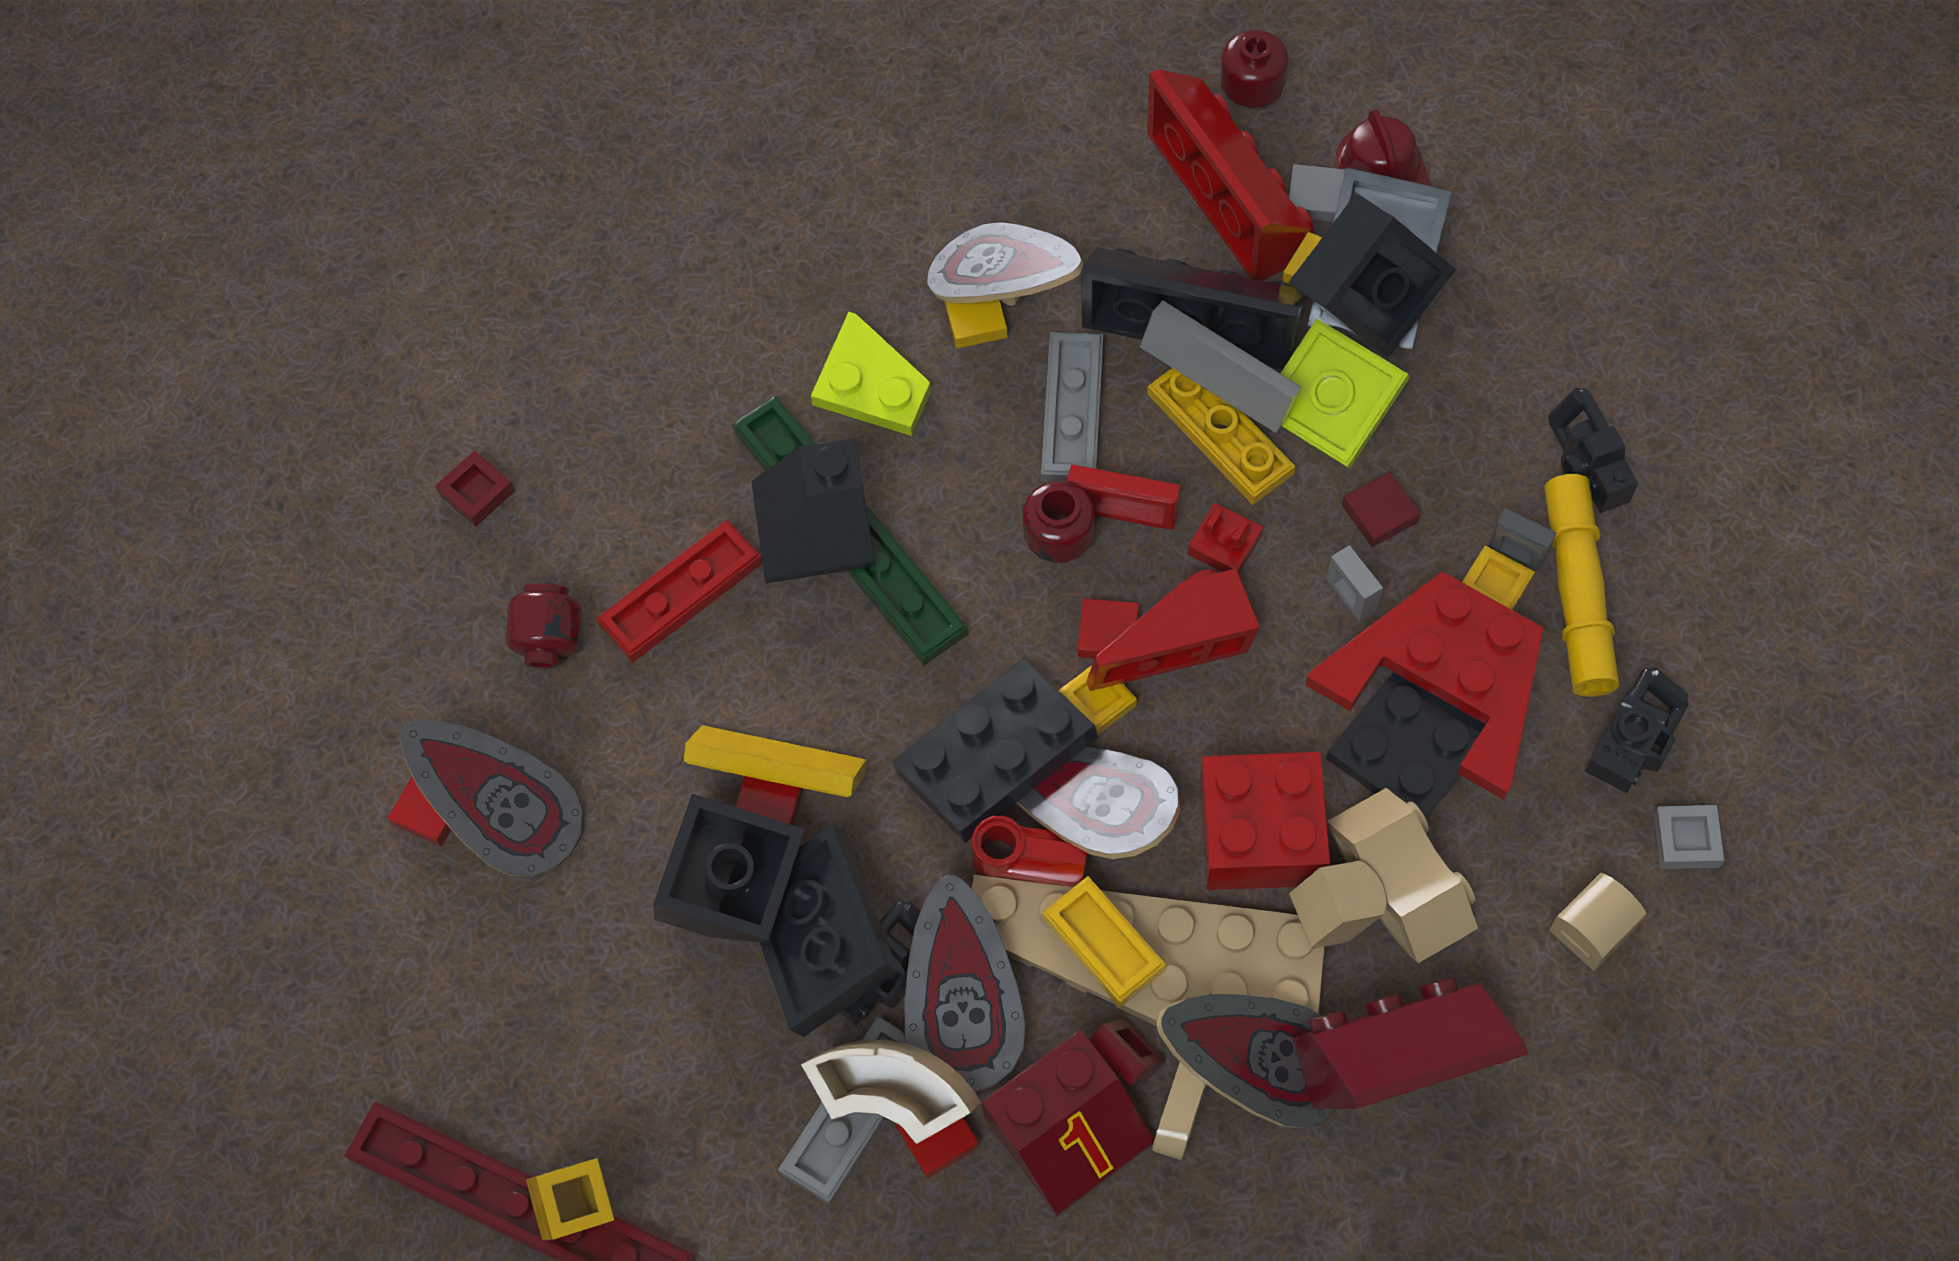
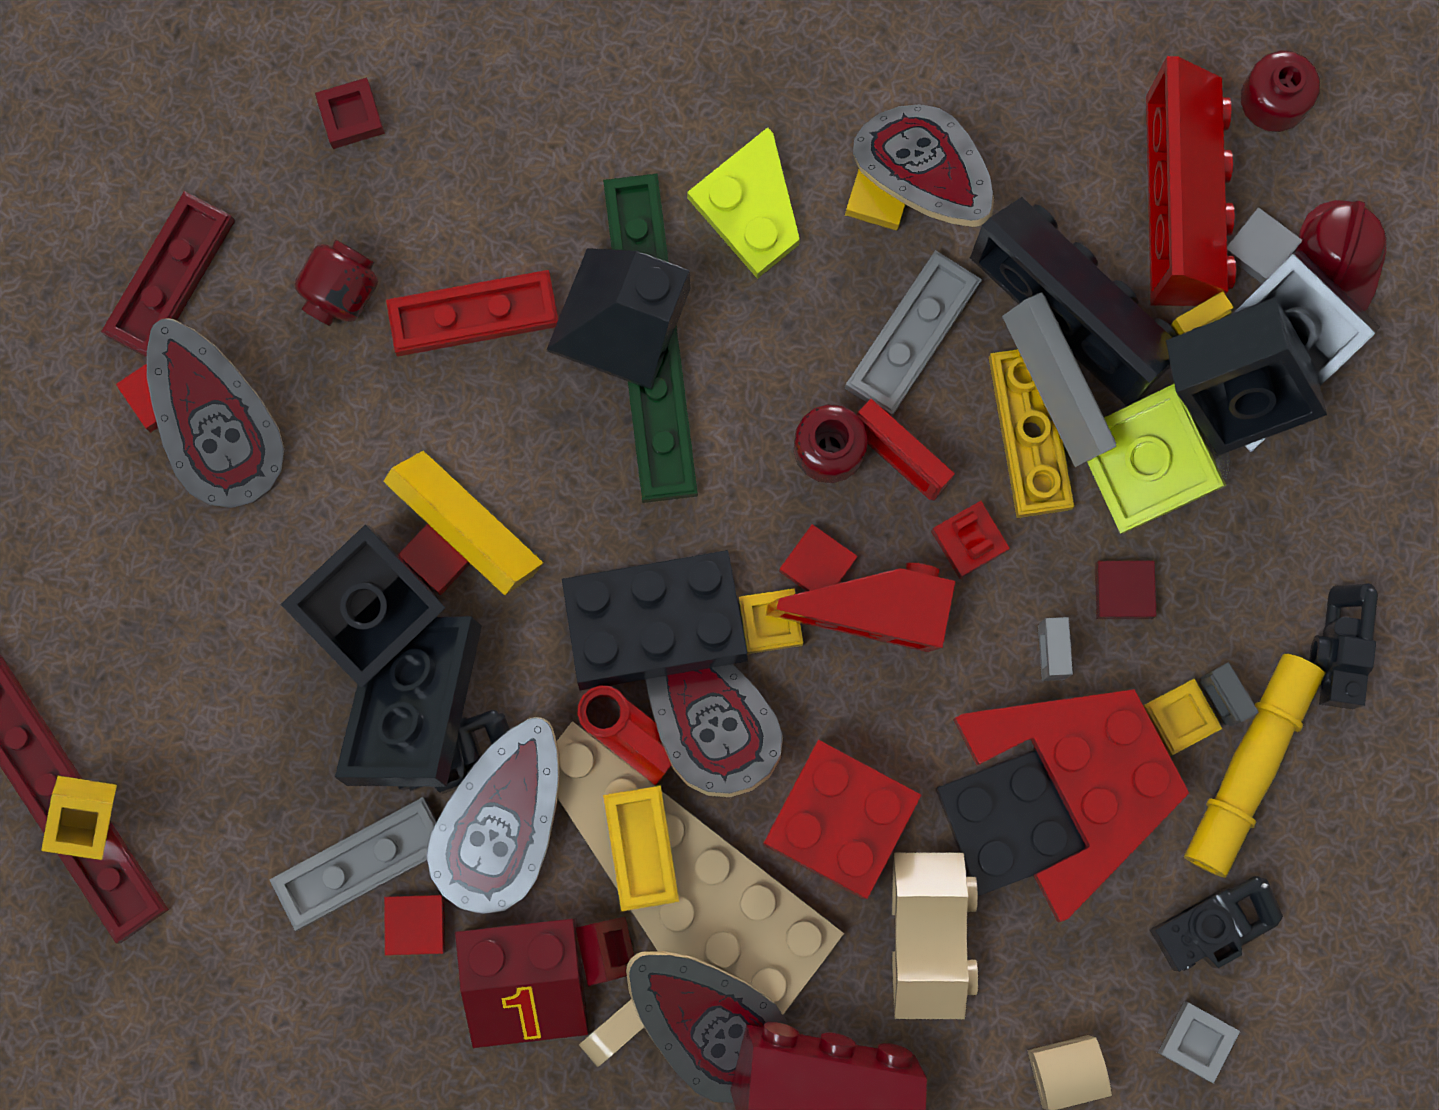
camera: 25 degrees right, 15 degrees up
tan brick [801,1040,981,1144] -> none
tan piece [1289,860,1387,949] -> none
none -> dark red tile [101,191,235,358]

